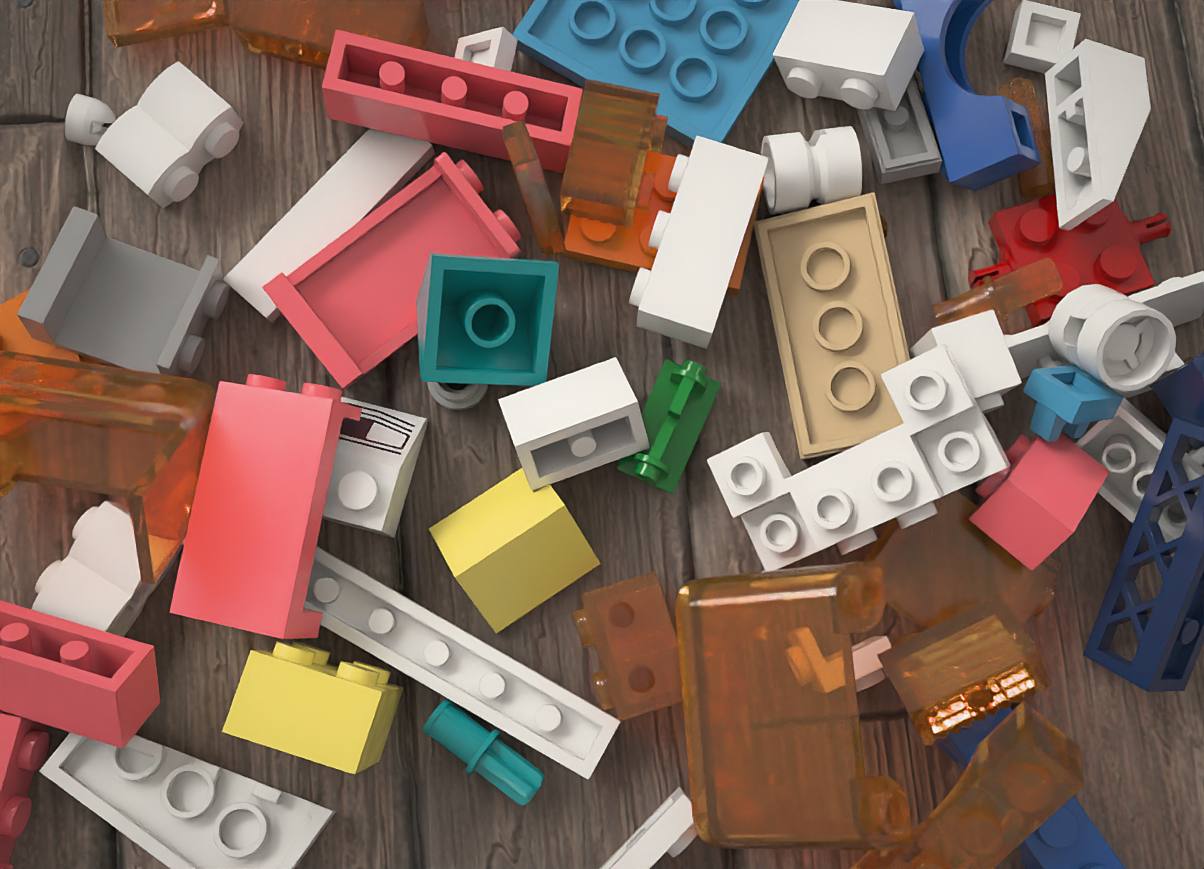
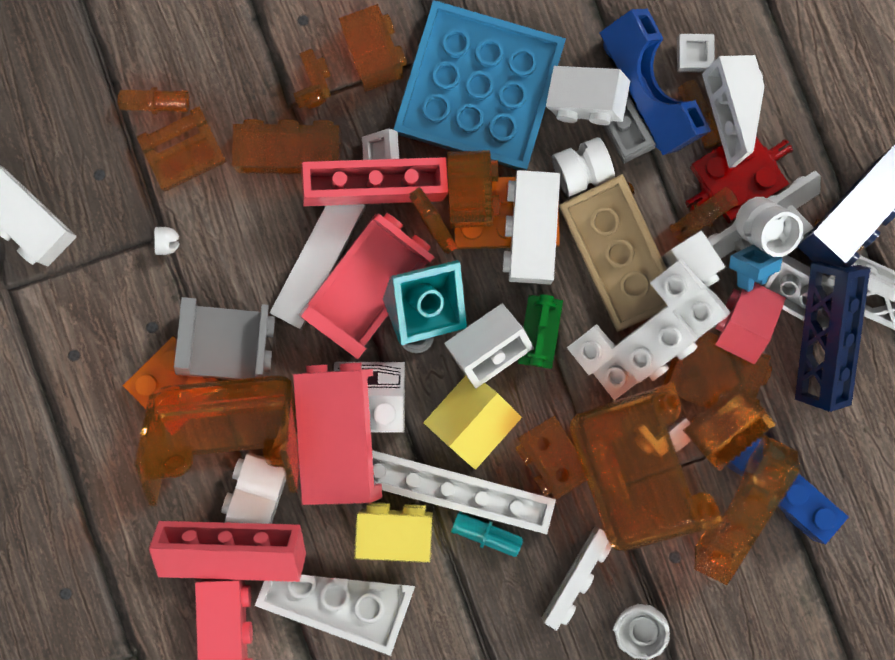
camera: 15 degrees left, 5 degrees up
white brick [95,61,244,208] -> none

